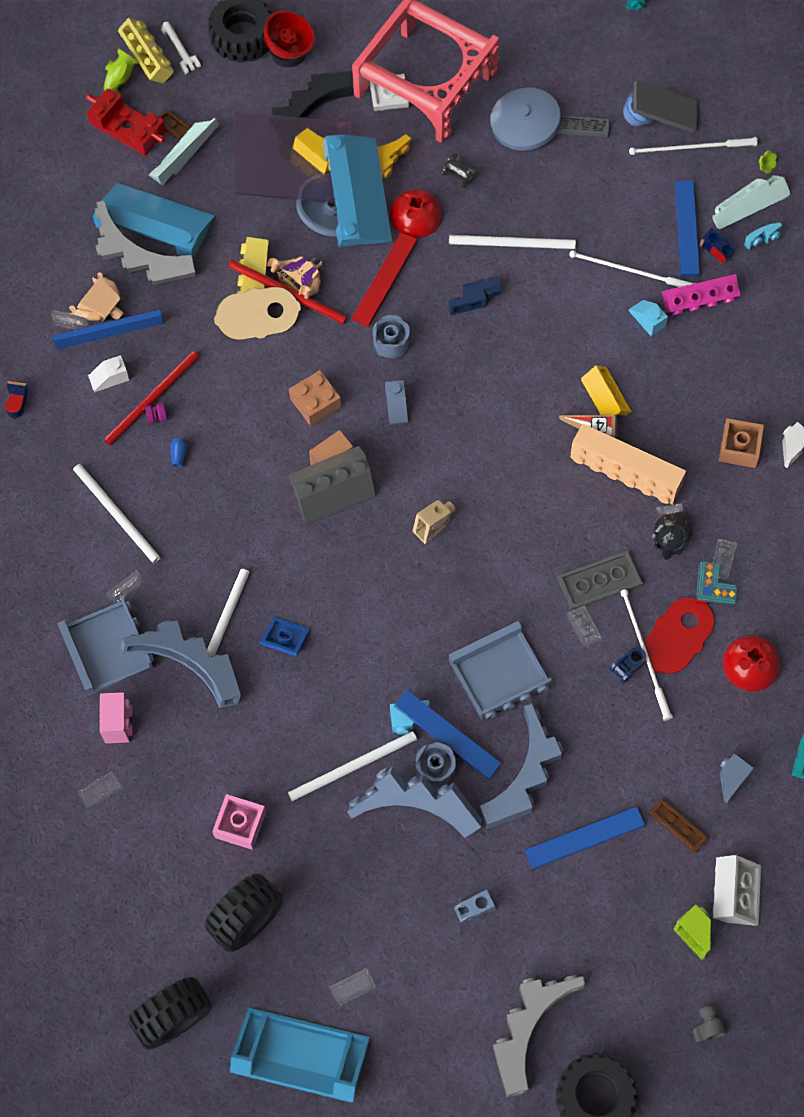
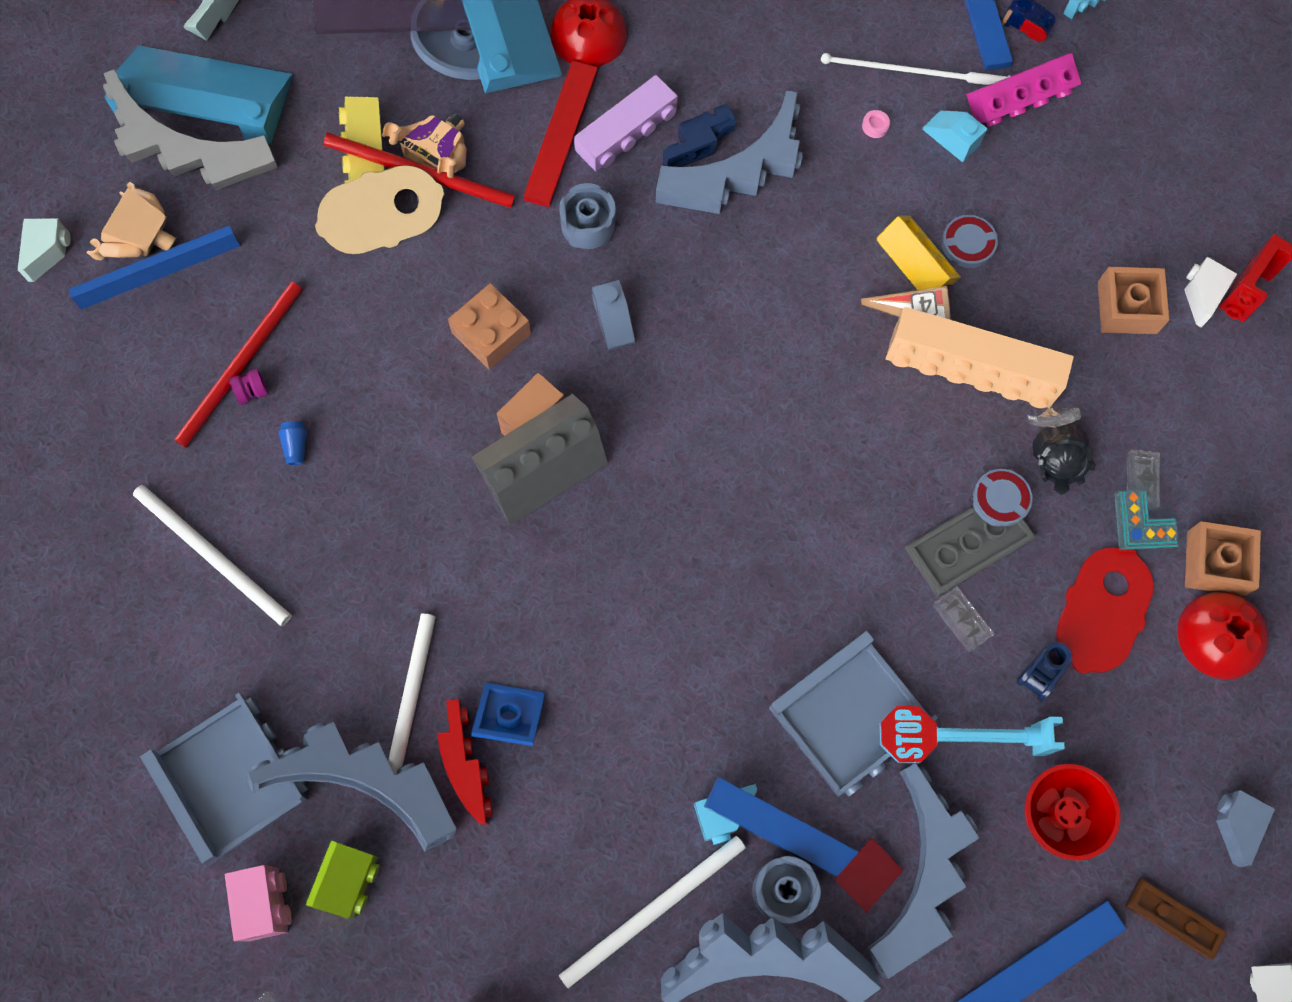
camera: 15 degrees left, 5 degrees up
leg [5,380,29,418] -> none
clear tile [51,310,90,330] -> none
white slope [89,355,129,392] -> none
clear tile [106,570,143,605] -> none
tan torso [412,500,455,544] -> none
white piece [449,235,575,249] -> none
white piece [621,589,673,721] -> none
none -> light aqua slope [18,218,70,282]
none -> lime slope [306,841,380,919]
none -> red slope [437,699,493,826]
none -> lavender brick [574,75,677,172]
none -> sand blue arch [656,91,803,214]
none -> dark red sticker [834,838,903,913]
none -> bright pink tile [862,110,890,138]
none -> medium azure piece [879,706,1065,763]
none -> sand blue tile [941,215,998,268]
none -> sand blue tile [972,468,1033,527]
none -> red piece [1024,764,1121,861]
none -> nougat brick [1185,521,1261,596]

